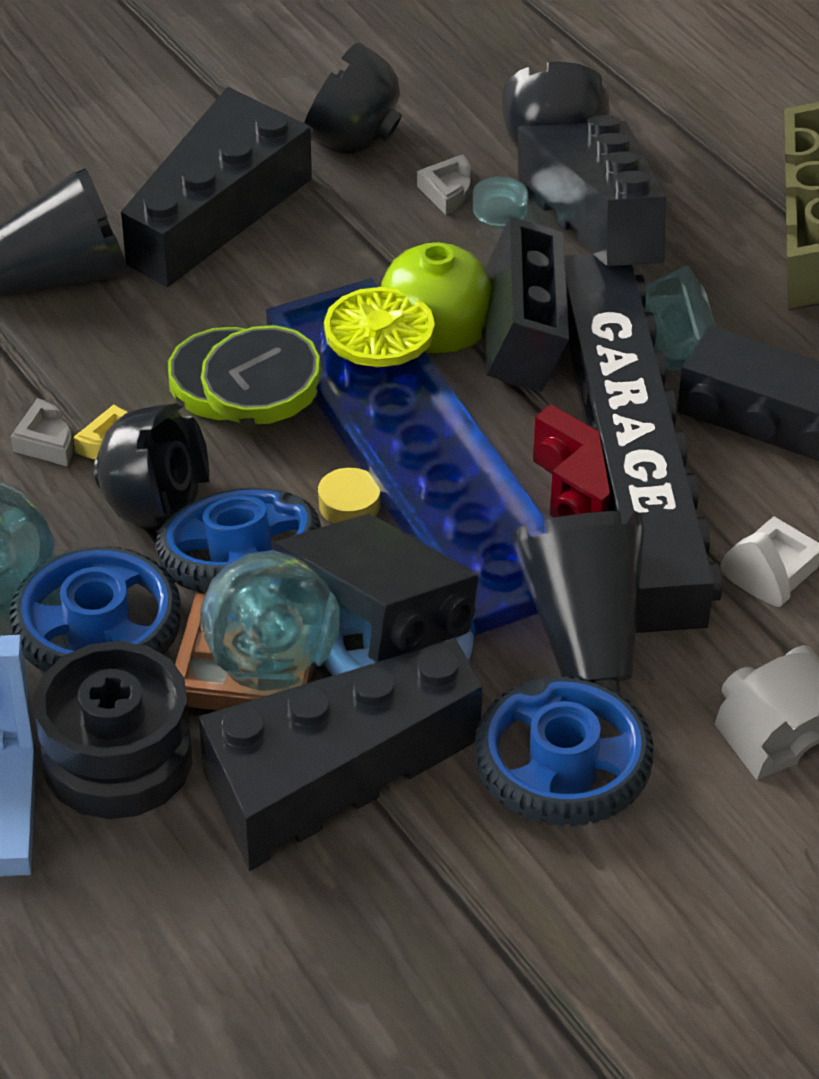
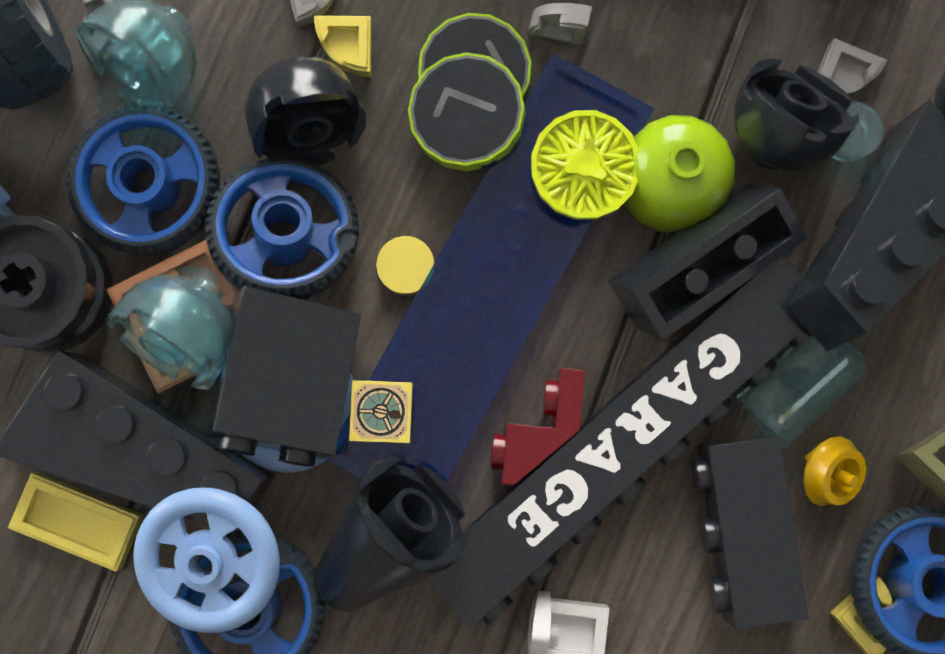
camera: 55 degrees right, 40 degrees up
none -> light yellow tile [8,472,145,572]
none -> light blue plate [133,487,280,633]
none -> tile [349,380,413,443]
none -> light grey tile [528,3,592,46]
none -> black cylinder [734,58,859,171]
none -> yellow hat [803,436,867,506]

